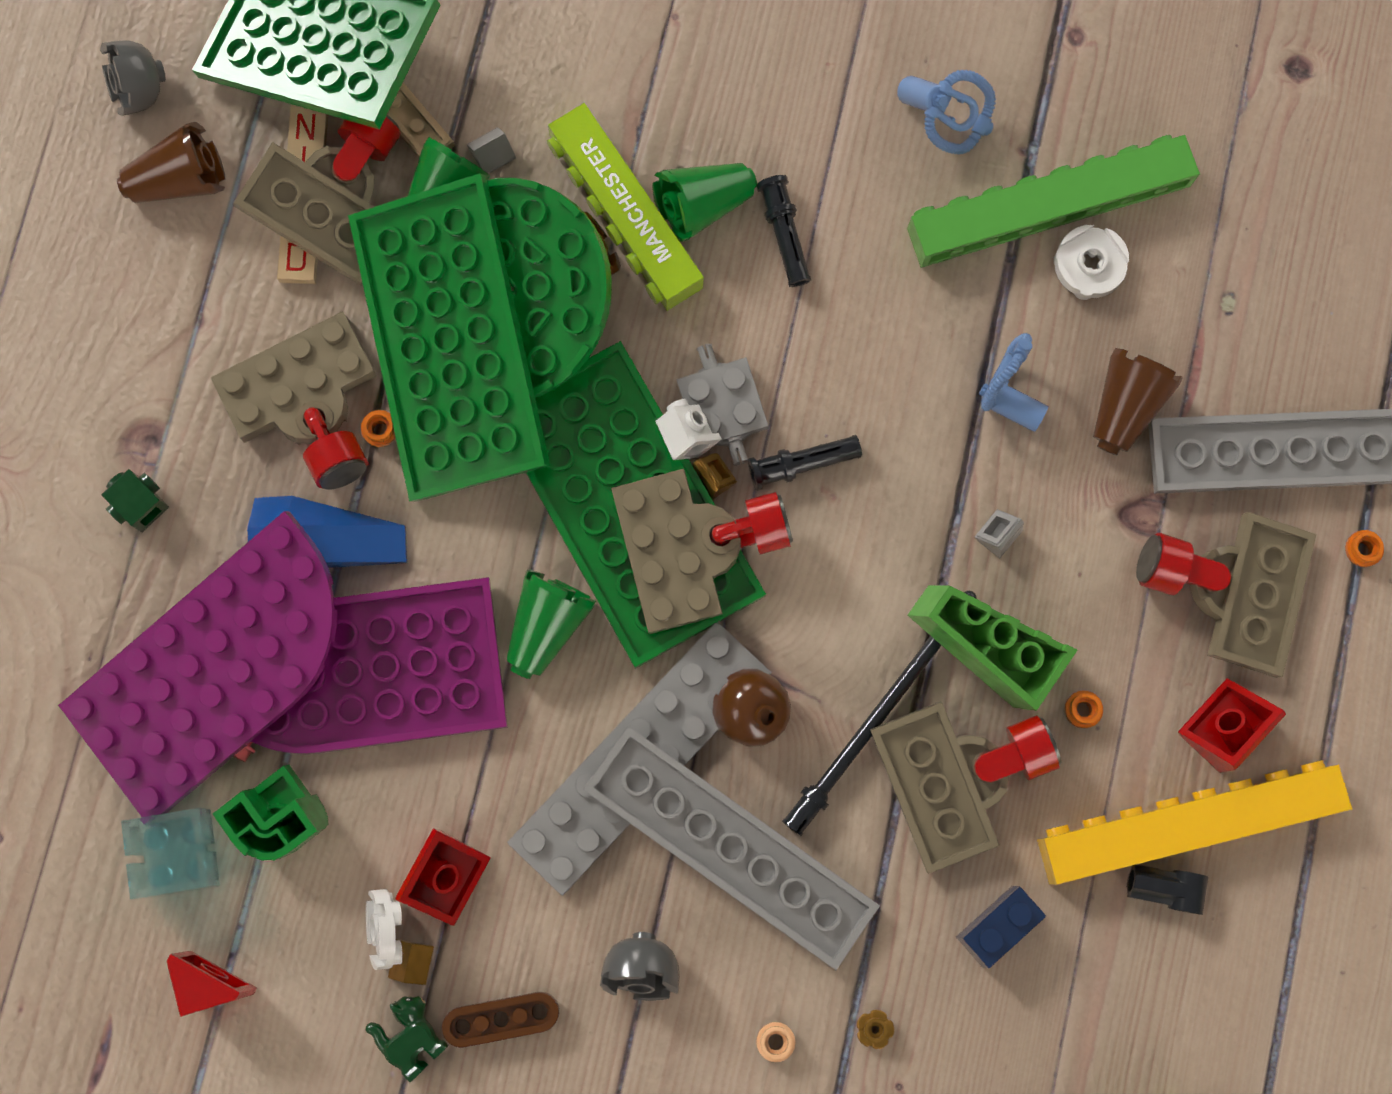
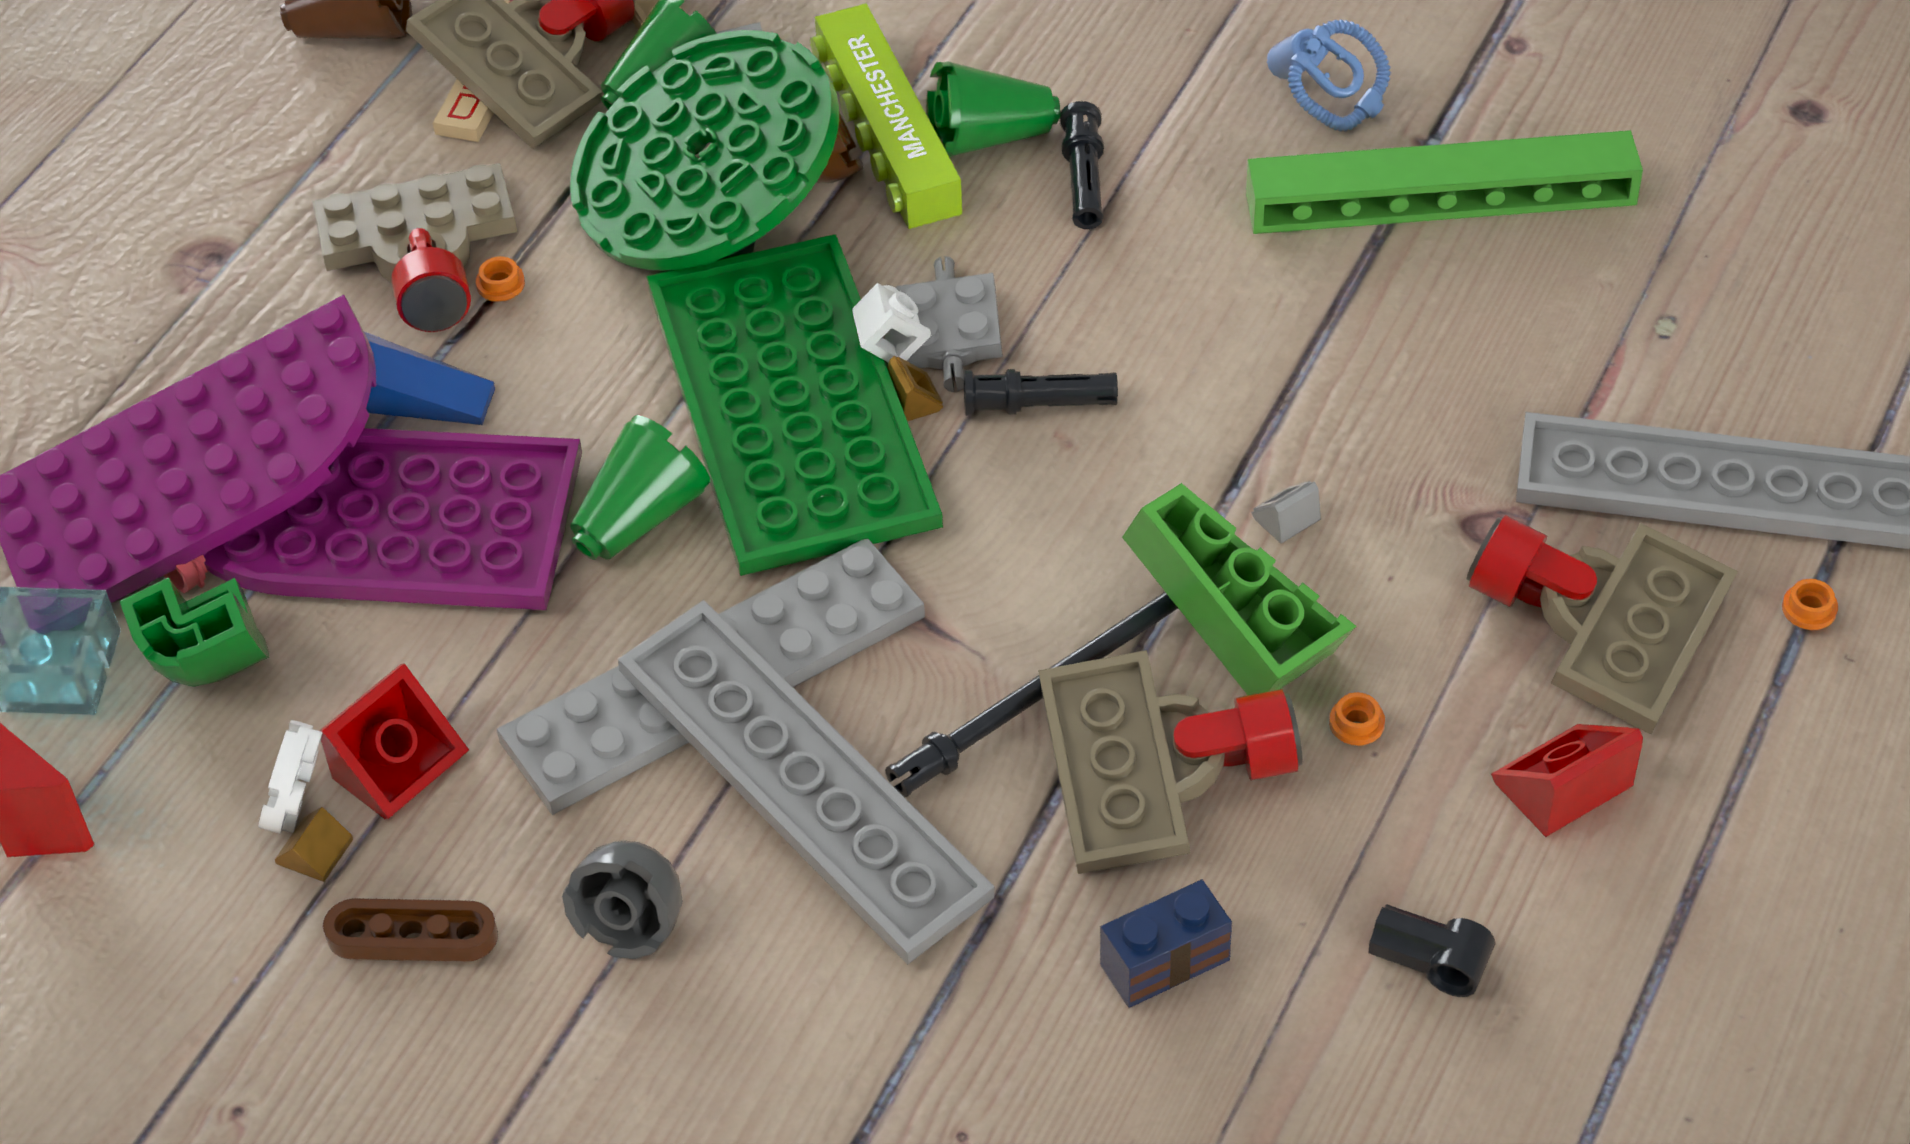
camera: 20 degrees right, 30 degrees down
dark green brick [101,469,169,533] -> none
green plate [348,173,550,502] -> none
dark green animal [365,996,449,1083] -> none
dark tan plate [611,469,793,634] -> none
reddish brown cylinder [712,669,791,747] -> none
light nougat plate [756,1022,795,1062] -> none
pearl gold plate [856,1010,895,1049] -> none
medium blue piece [979,333,1049,432] -> none
yellow brick [1037,760,1352,885] -> none
white plate [1054,225,1129,300] -> none
reddish brown cone [1093,348,1183,455] -> none

